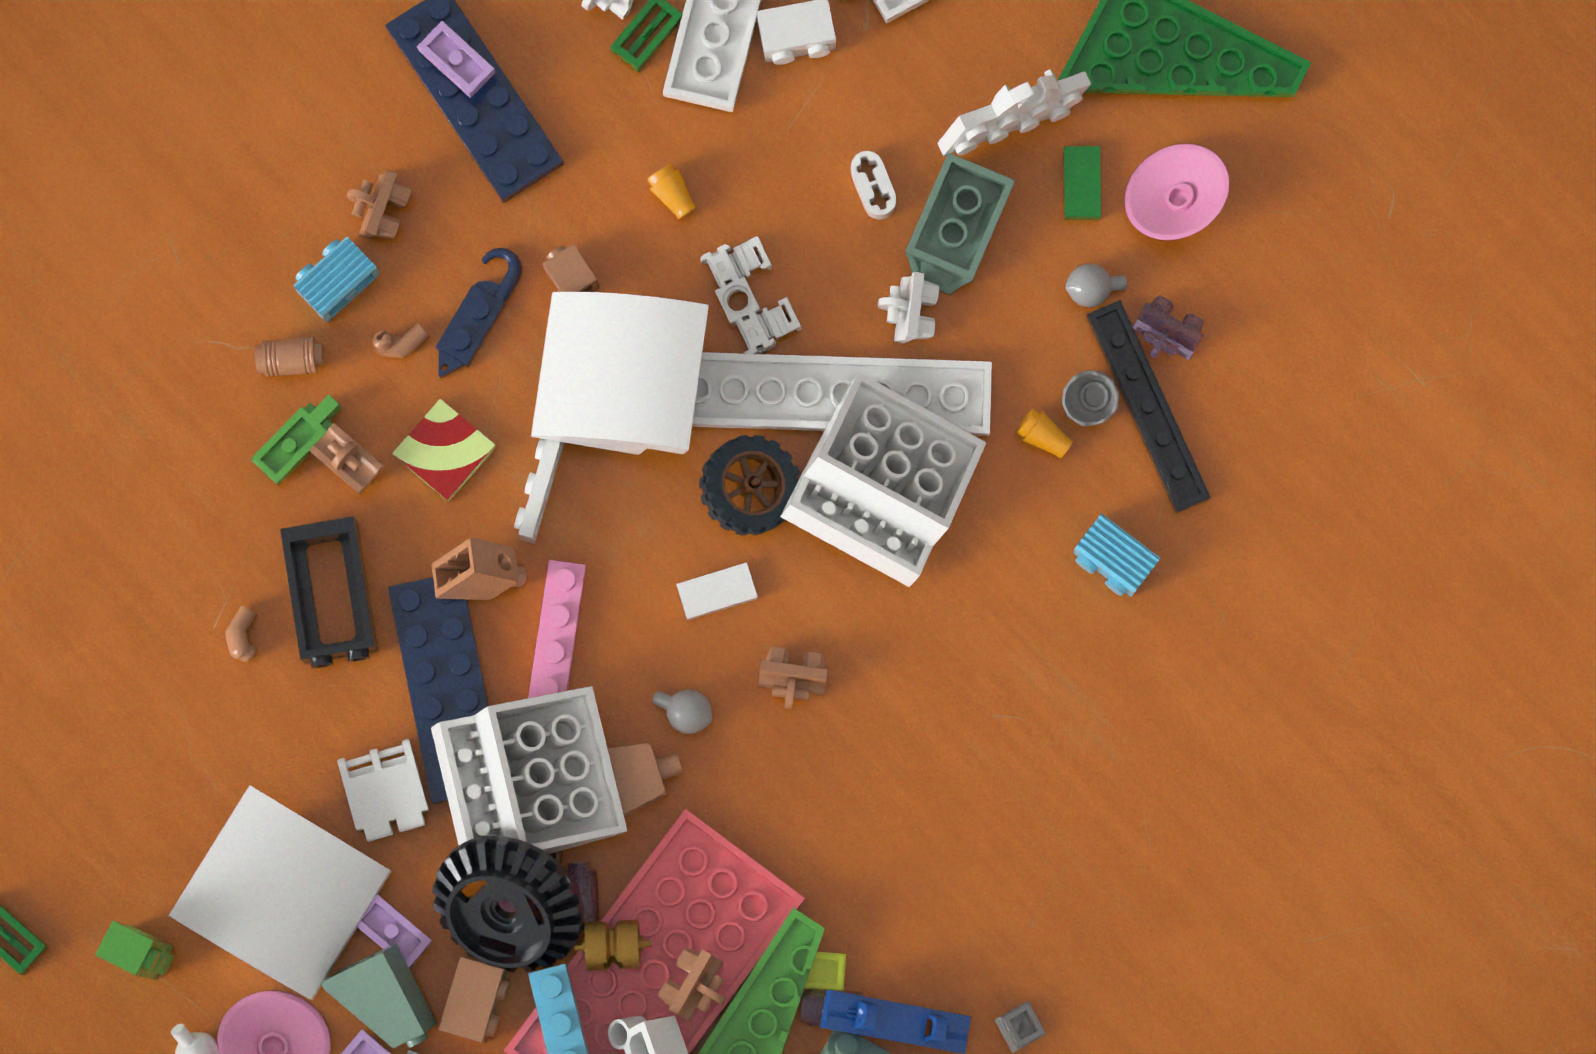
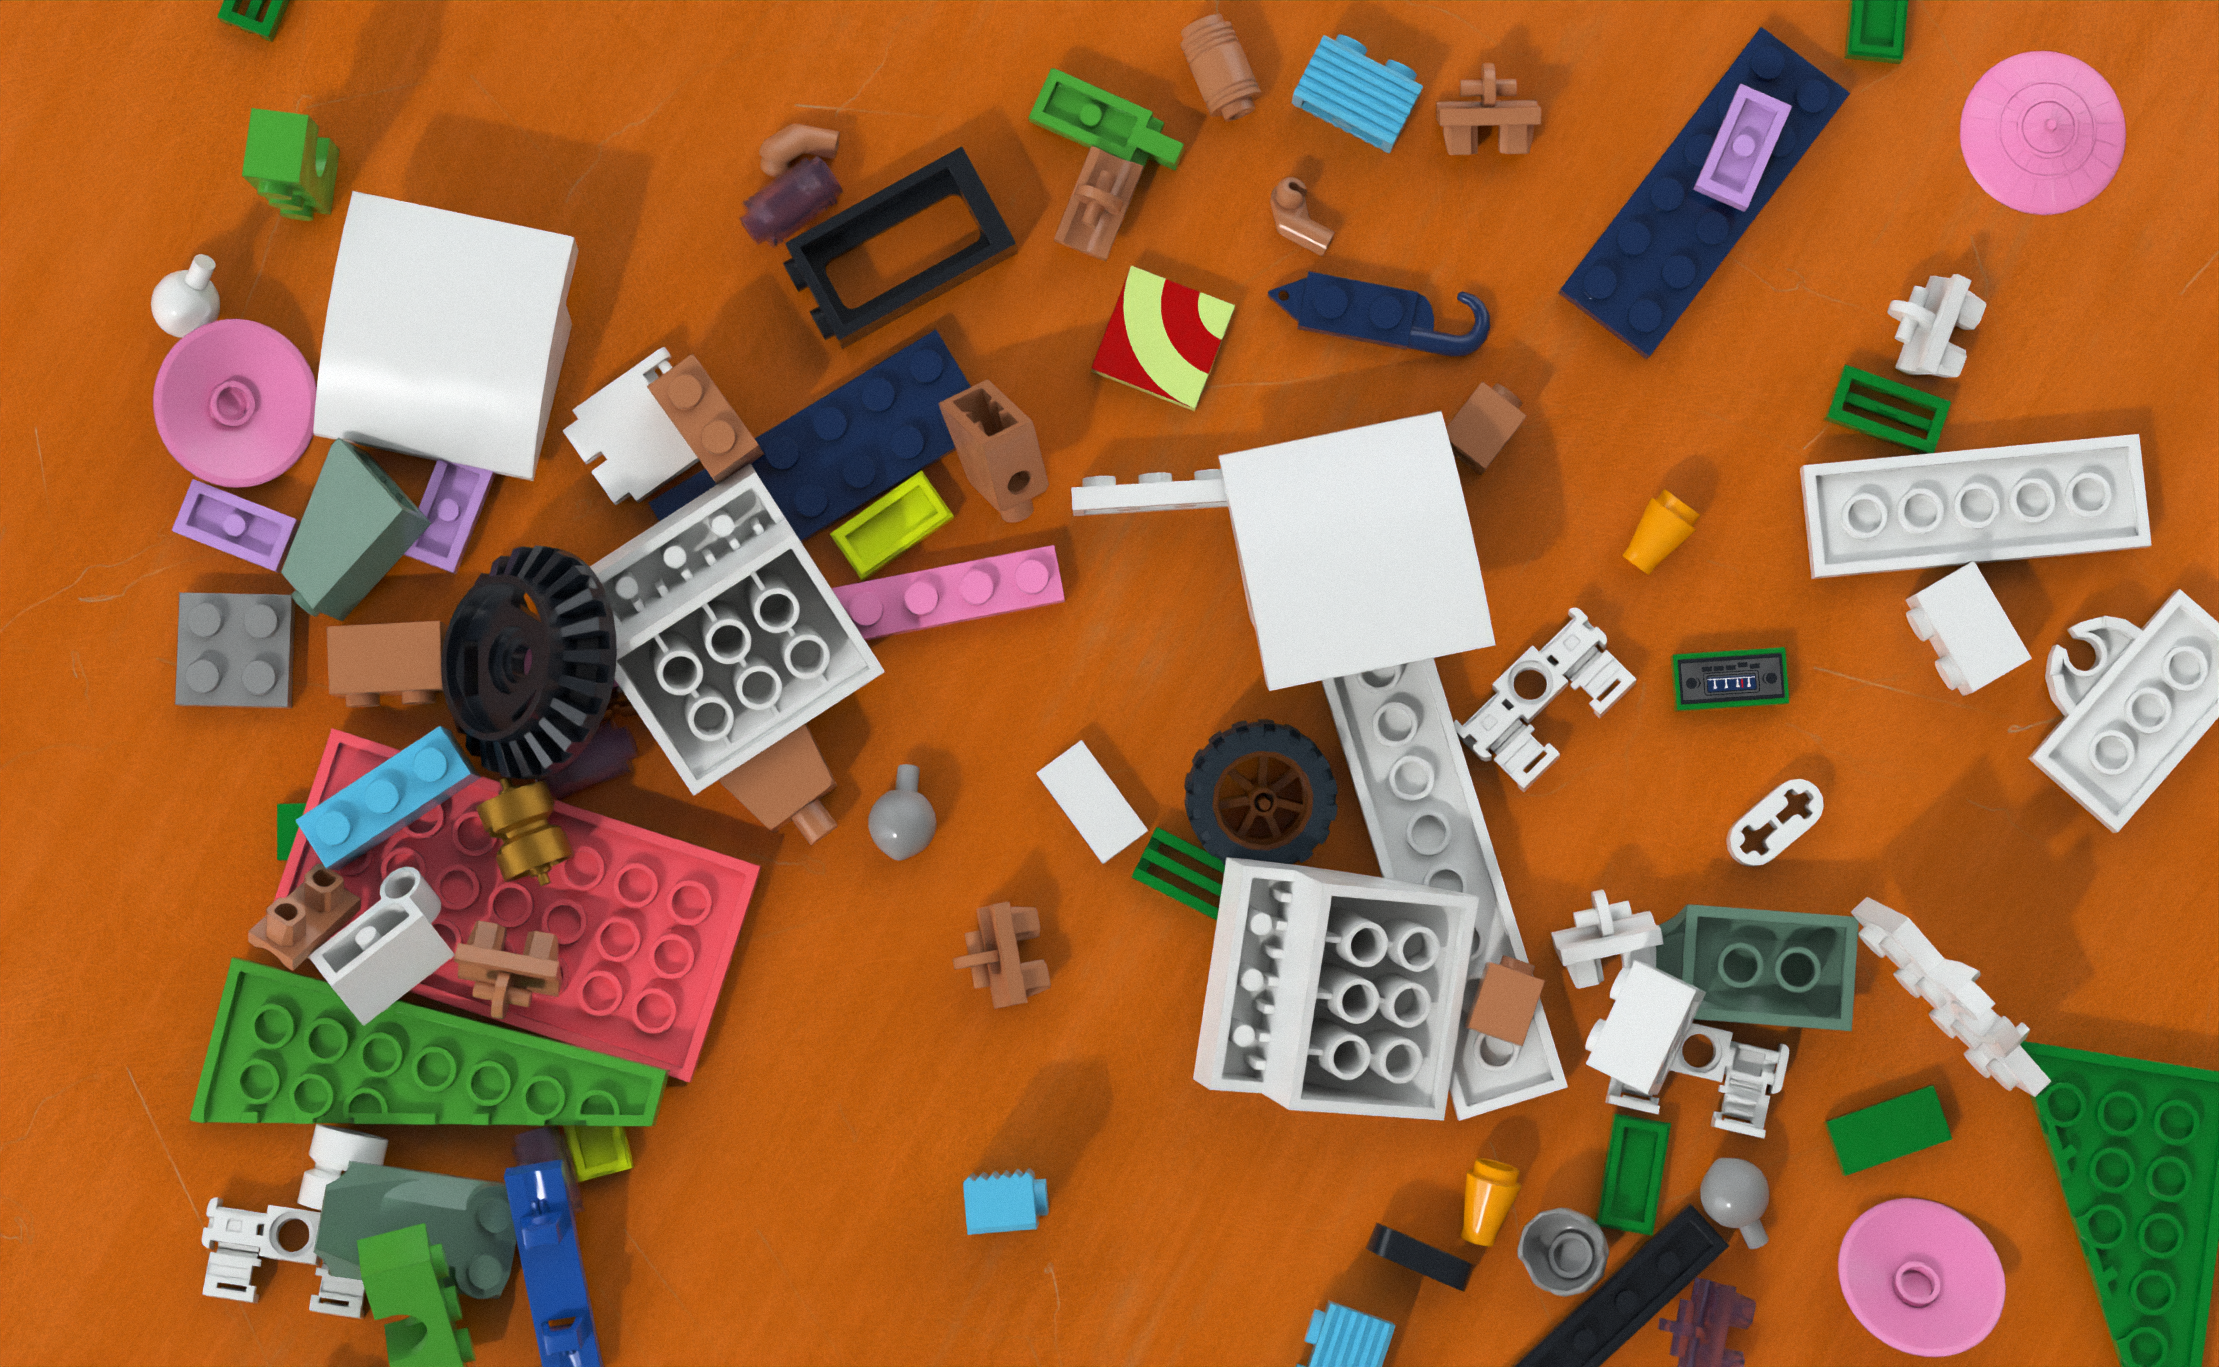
camera: 75 degrees right, 5 degrees up
none -> nougat brick [647,354,764,484]
none -> head [739,156,843,248]
none -> neon yellow tile [830,470,954,581]
none -> medium azure brick [963,1168,1049,1235]
none -> green tile [1131,827,1225,921]
none -> black beam [1365,1222,1476,1292]
none -> nougat brick [1464,955,1545,1046]
none -> white brick [1585,960,1706,1095]
none -> green tile [1595,1113,1671,1236]
none -> white piece [1605,1023,1790,1138]
none -> tile [1671,647,1789,712]

